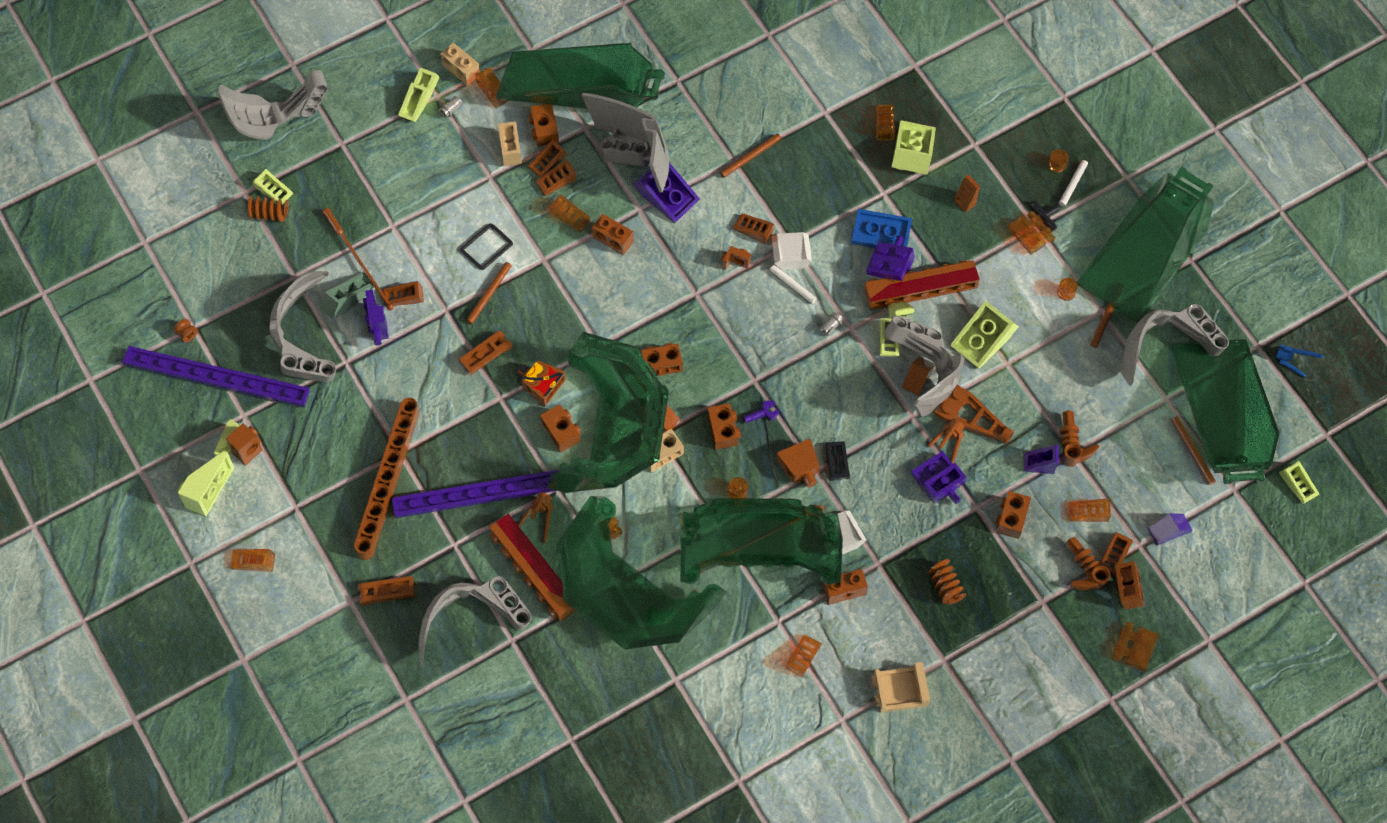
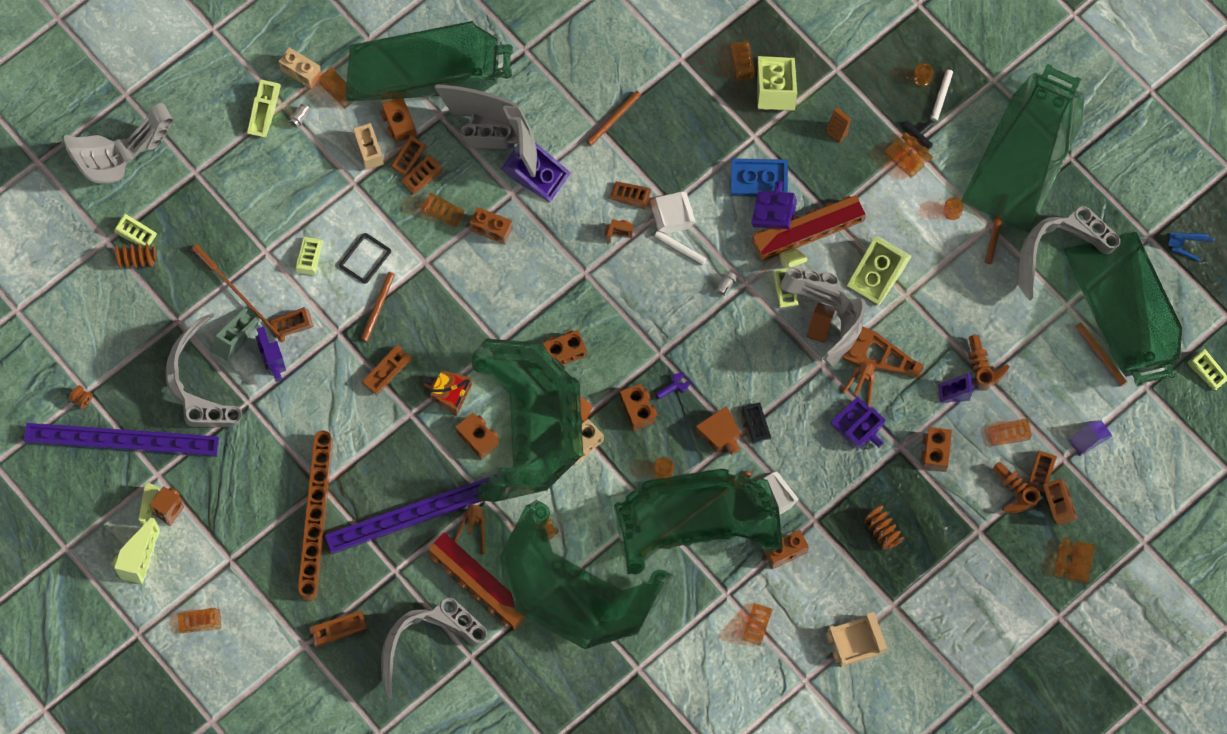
camera: 10 degrees left, 5 degrees up
none -> yellowish green slope [296,237,323,276]

